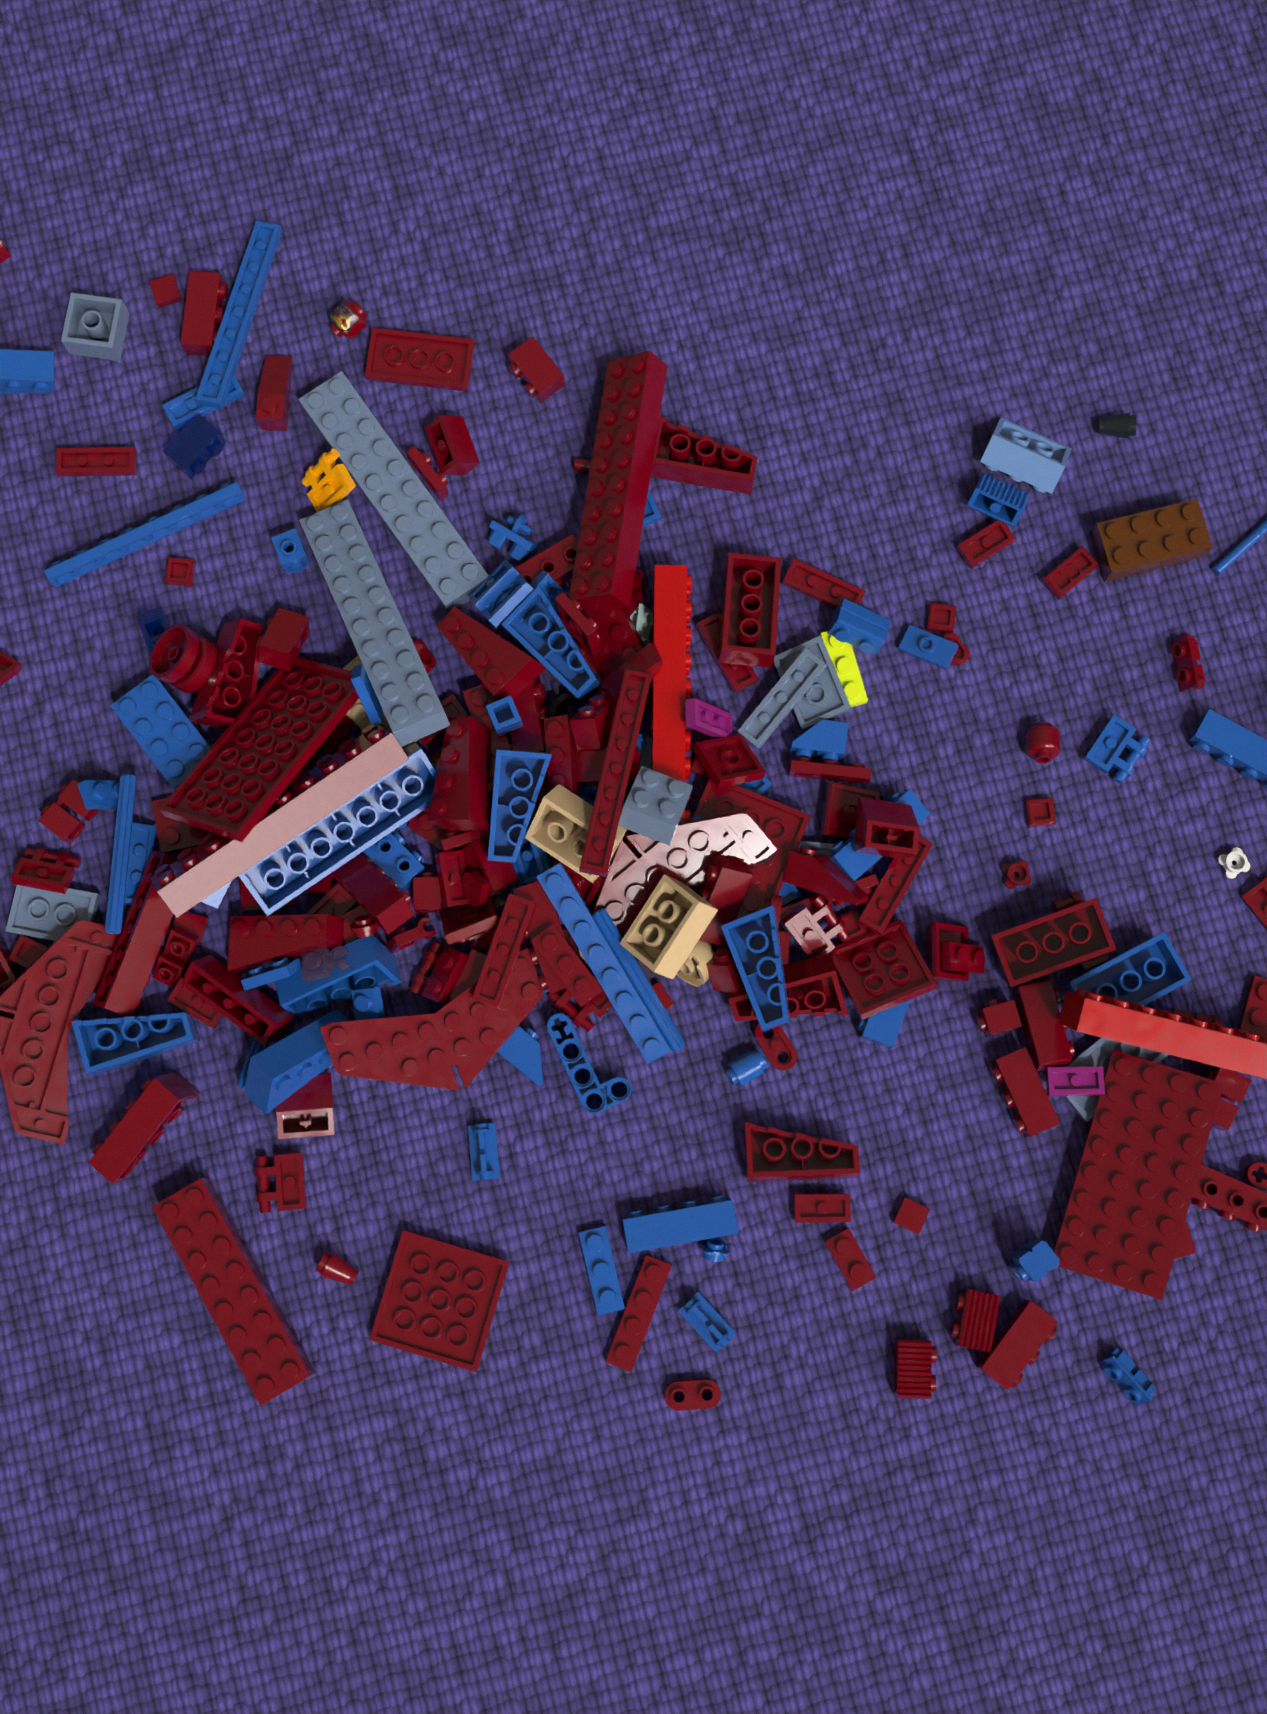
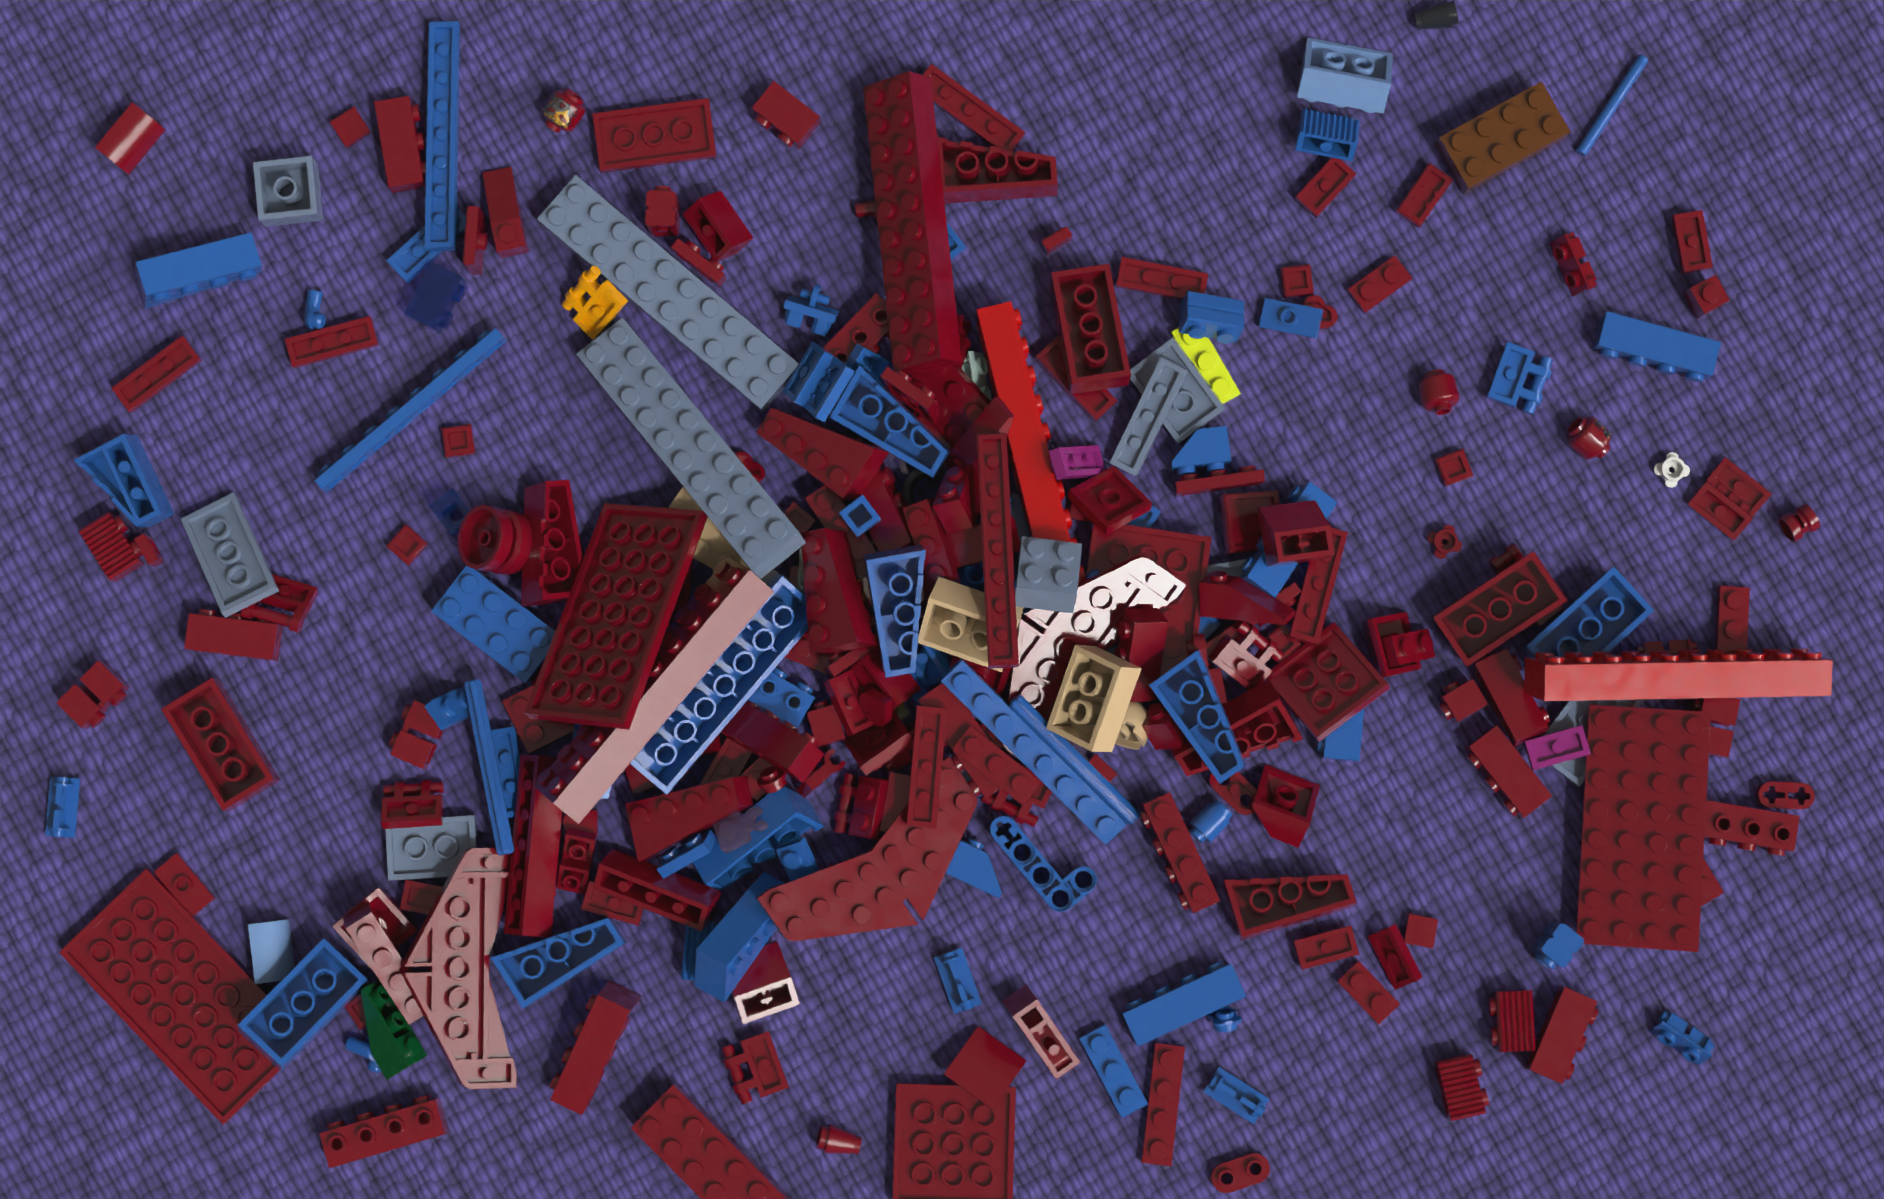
camera: 15 degrees left, 5 degrees up
dark red brick [256,608,309,672] -> none
blue brick [271,528,311,574] -> none
blue tile [351,664,383,725] -> none
none -> blue arm [304,290,326,329]
none -> dark red tile [386,524,429,566]
none -> dark red plate [463,206,487,275]
none -> dark red brick [645,186,680,237]
none -> dark red plate [923,64,1025,151]
none -> dark red slope [943,1026,1026,1109]
none -> dark red slope [1002,984,1081,1080]
none -> dark red tile [1041,227,1072,256]
none -> dark red brick [1139,792,1220,914]
none -> dark red slope [1252,764,1320,848]
none -> dark red plate [1347,255,1413,314]
none -> dark red plate [1368,923,1422,990]
none -> dark red head [1567,416,1611,460]

